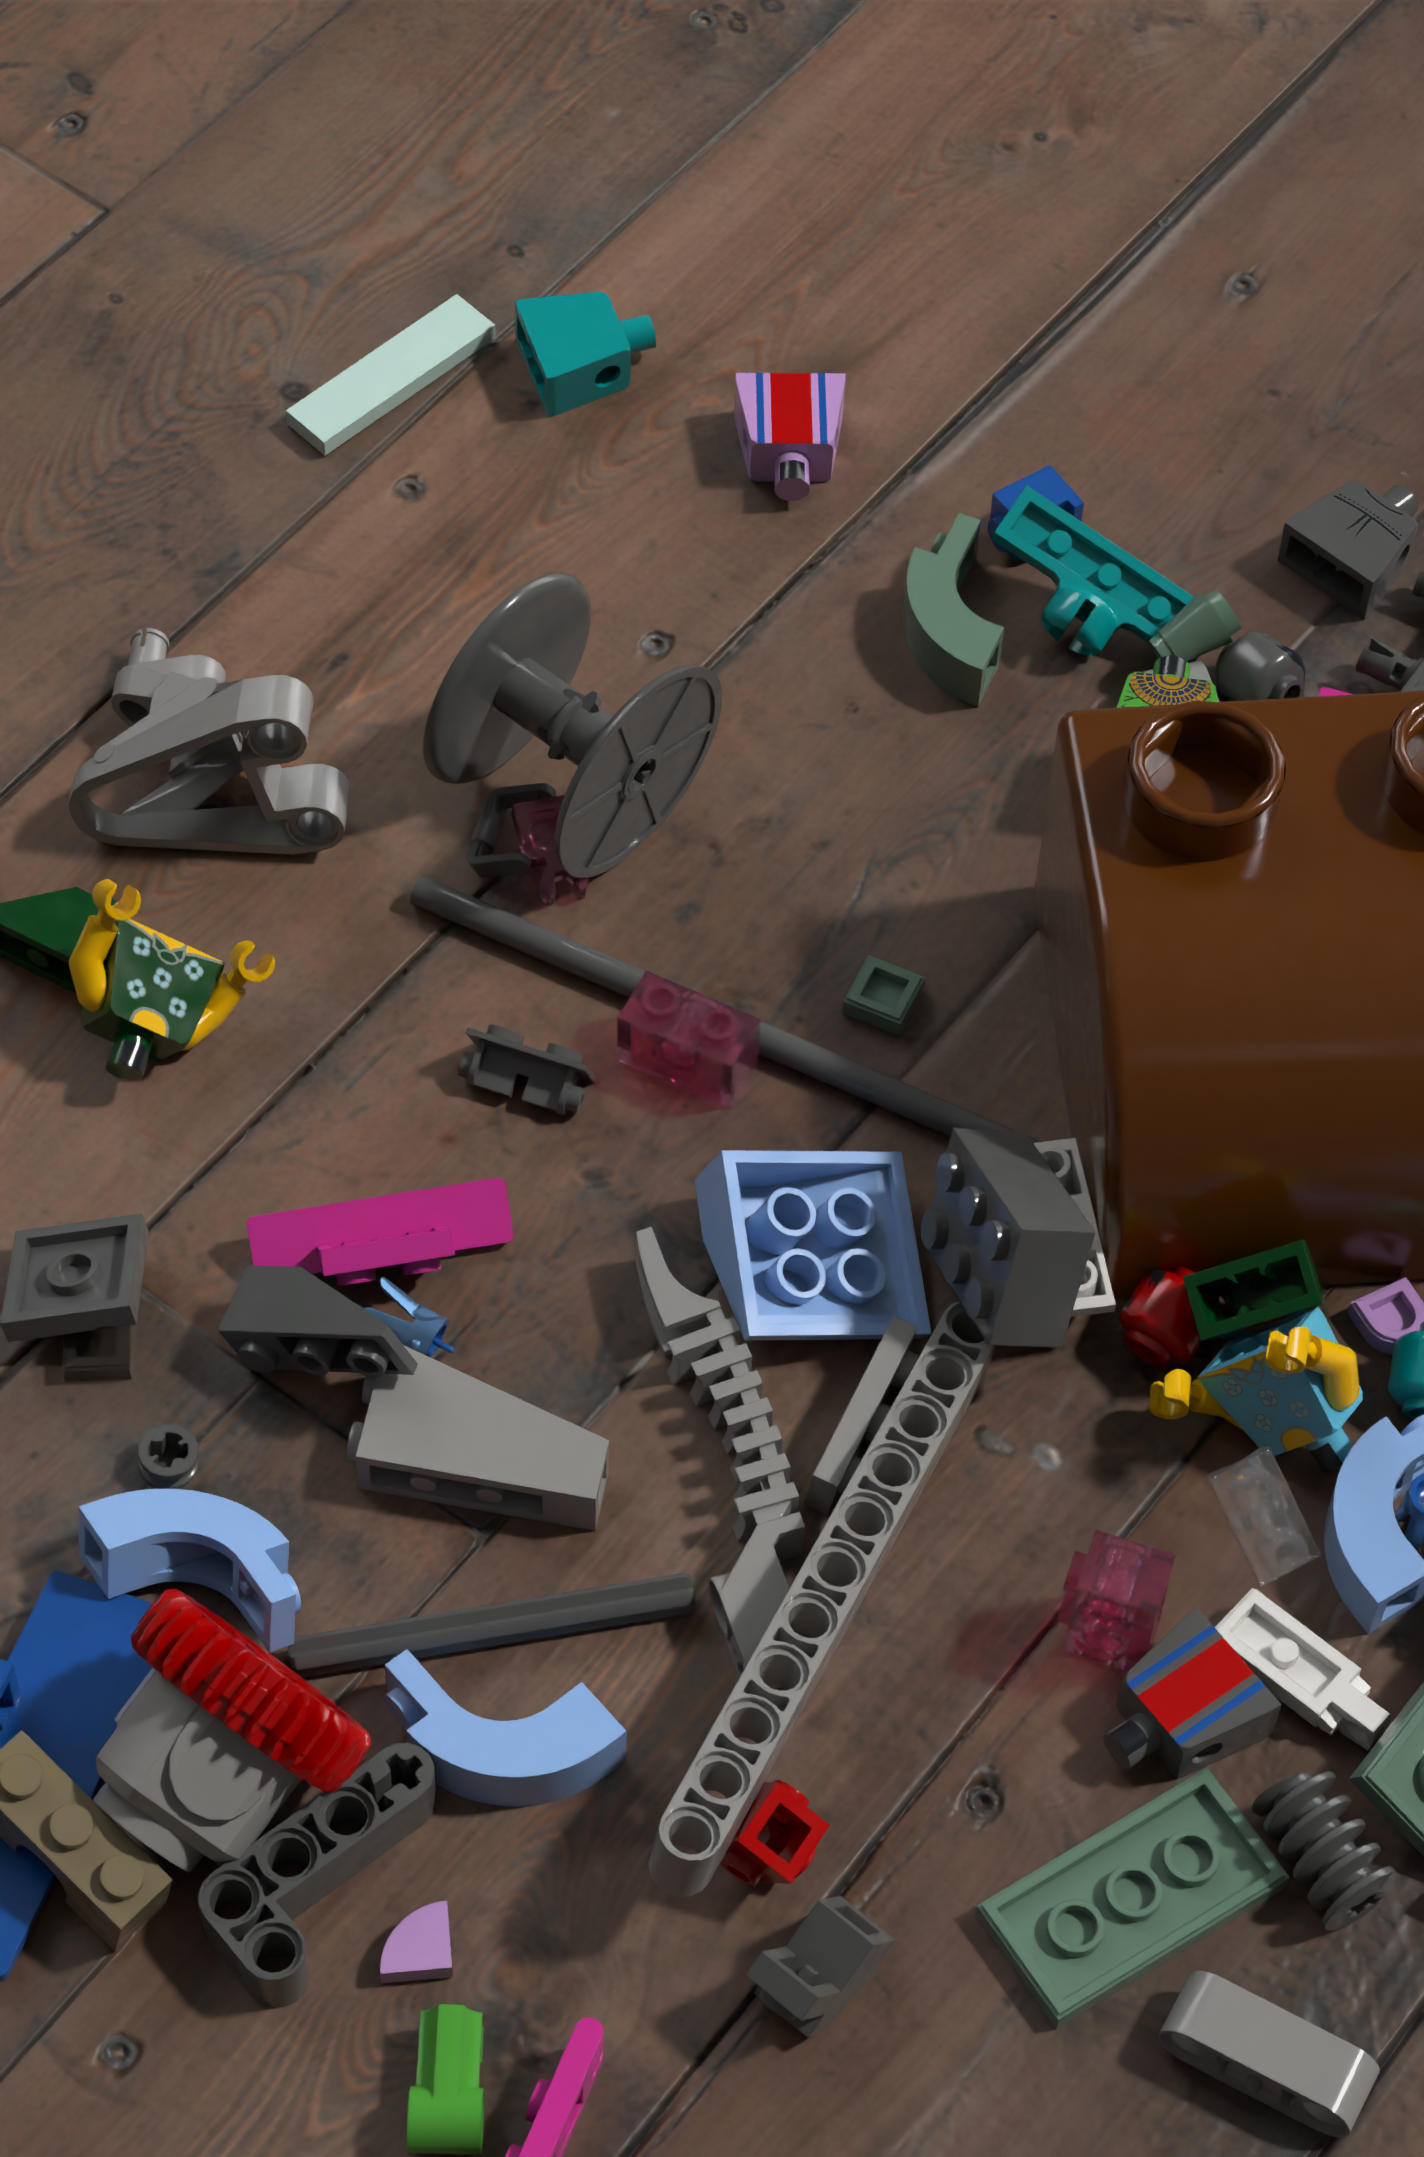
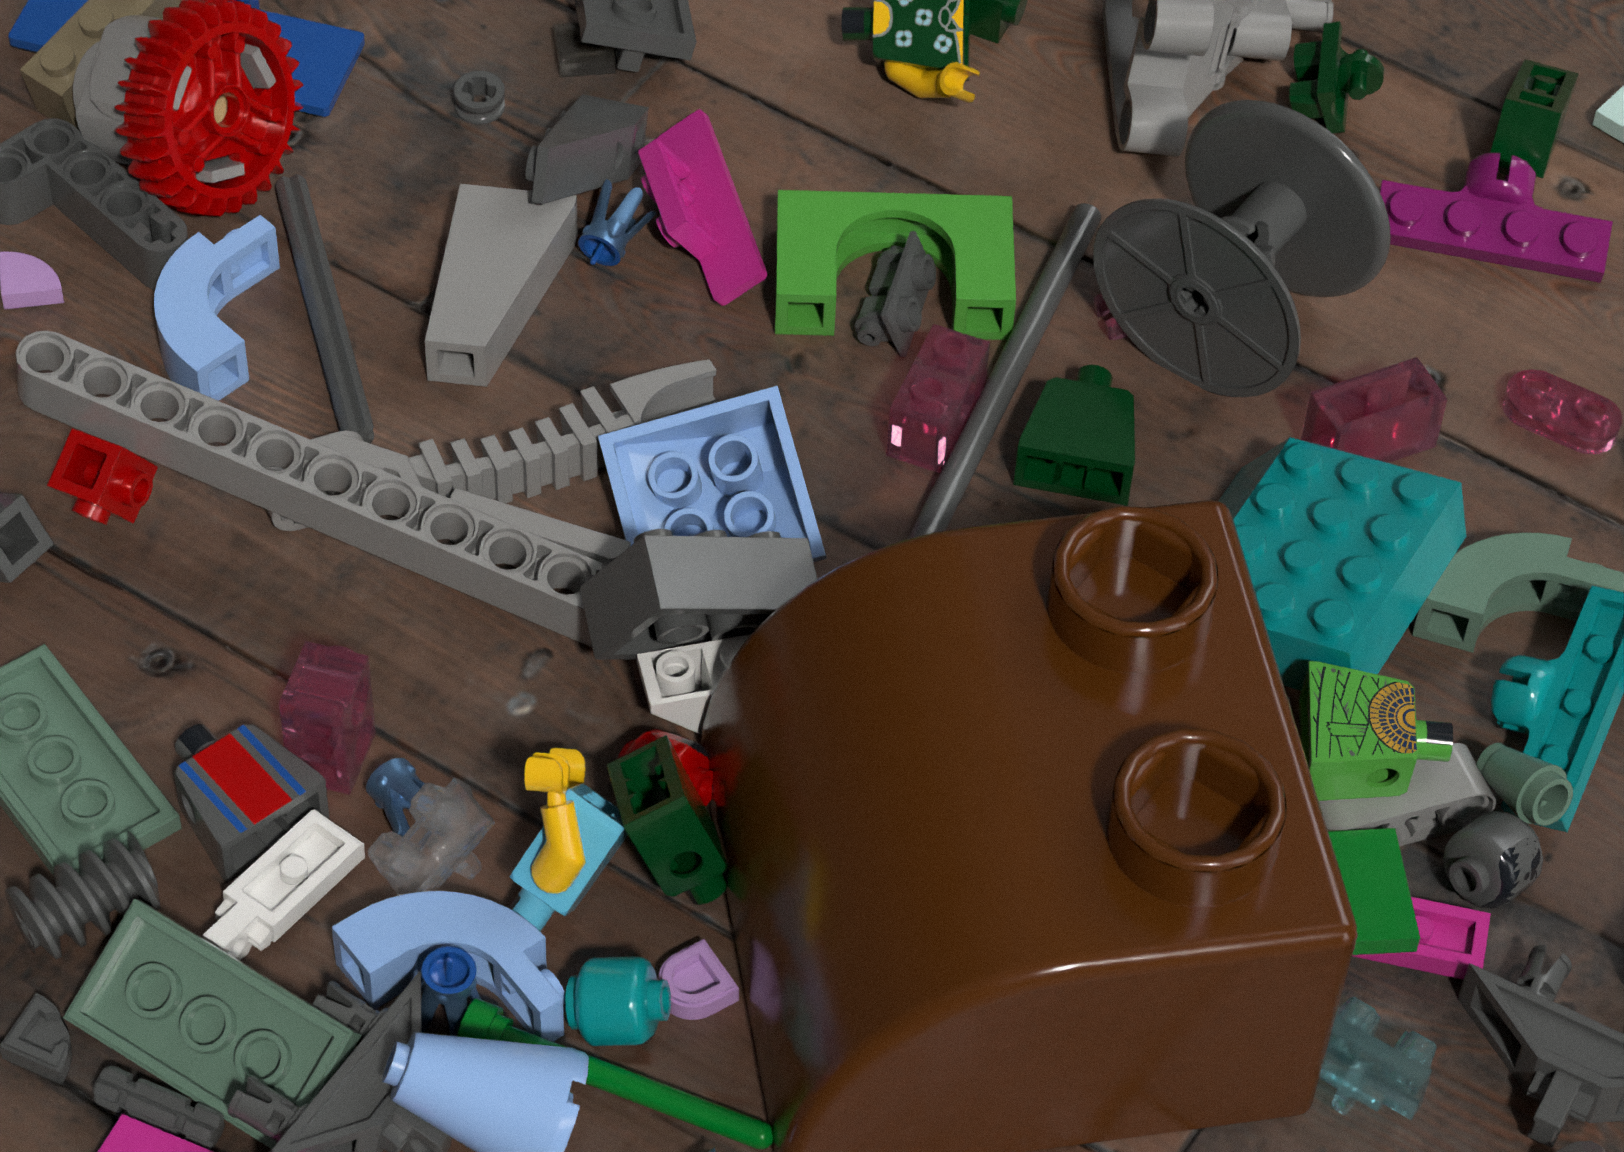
camera: 85 degrees right, 5 degrees down
light blue arch [79,1489,301,1653] -> none
none -> flat silver piece [366,758,457,855]
none -> bright green arch [775,190,1016,340]
none -> dark green torso [1013,364,1135,506]
none -> teal slope [1218,437,1467,691]
none -> dark green hips [1289,21,1384,134]
none -> clear pink brick [1301,357,1448,463]
none -> magenta plate [1380,153,1613,283]
none -> dark green slope [1490,59,1579,178]
none -> clear pink plate [1503,369,1622,454]

